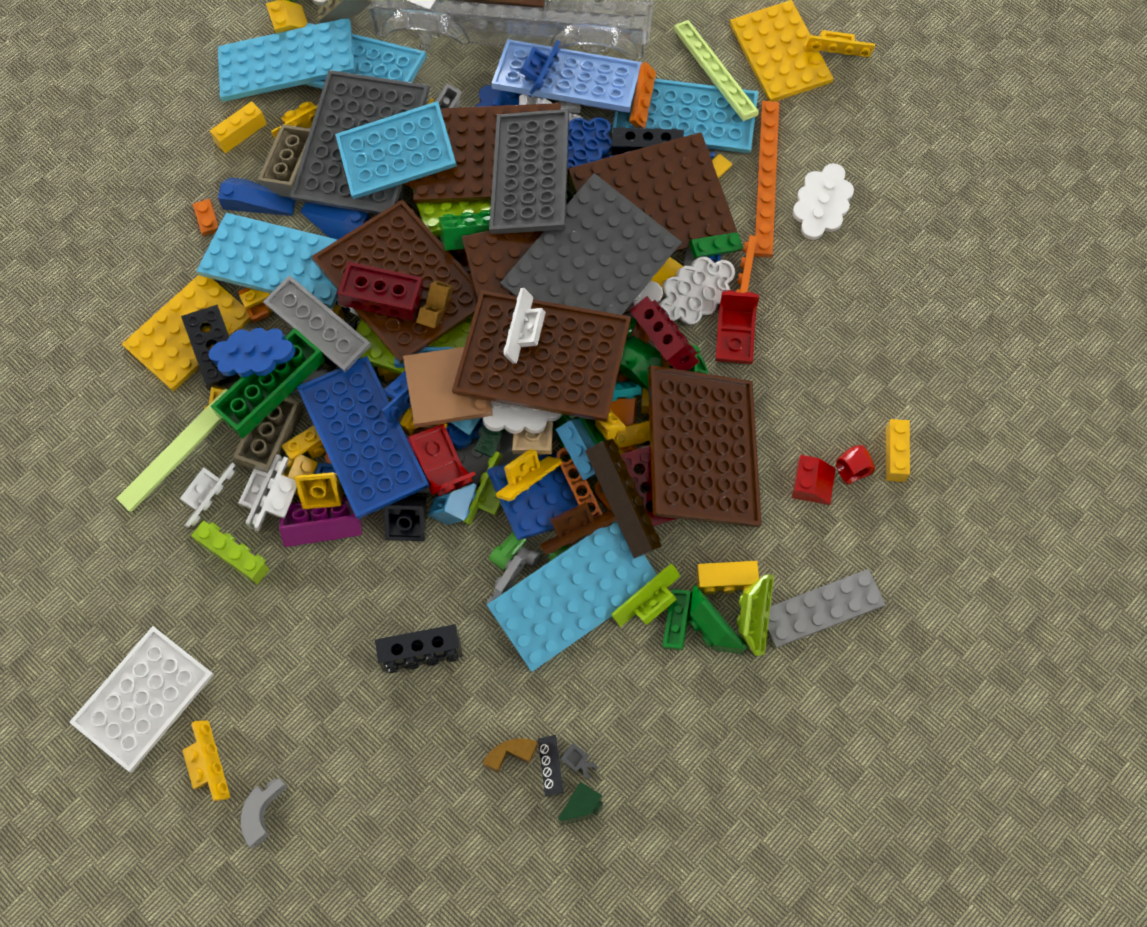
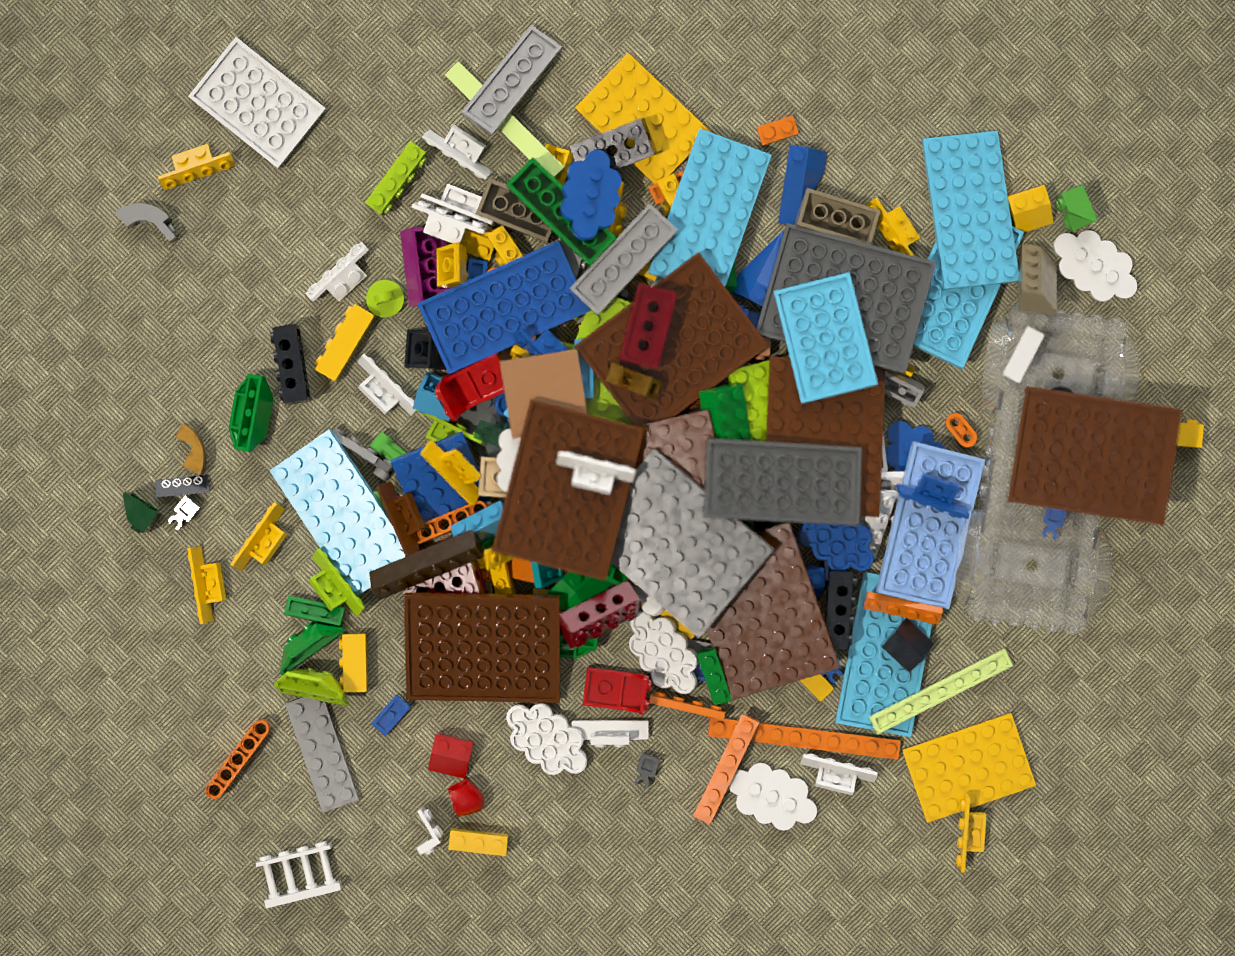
camera: 85 degrees right, 20 degrees up
yellow brick [210,101,267,153] -> none
none -> yellow bracket [187,546,226,624]
none -> orange beam [206,719,271,799]
none -> green wedge [228,374,274,452]
none -> yellow bracket [230,502,288,571]
none -> white fence [255,841,343,908]
none -> white bracket [306,242,369,302]
none -> yellow brick [315,304,376,382]
none -> white bracket [357,354,416,416]
none -> lime tile [366,280,405,318]
none -> blue plate [371,694,411,736]
none -> white bracket [417,806,444,855]
none -> light grey plate [462,25,562,136]
none -> white plate [506,703,588,775]
none -> white bracket [572,720,649,748]
none -> dark grey plate [635,753,660,789]
none -> orange plate [693,713,760,825]
none -> white bracket [800,754,878,795]
none -> black slope [880,618,934,673]
none -> orange plate [945,413,977,447]

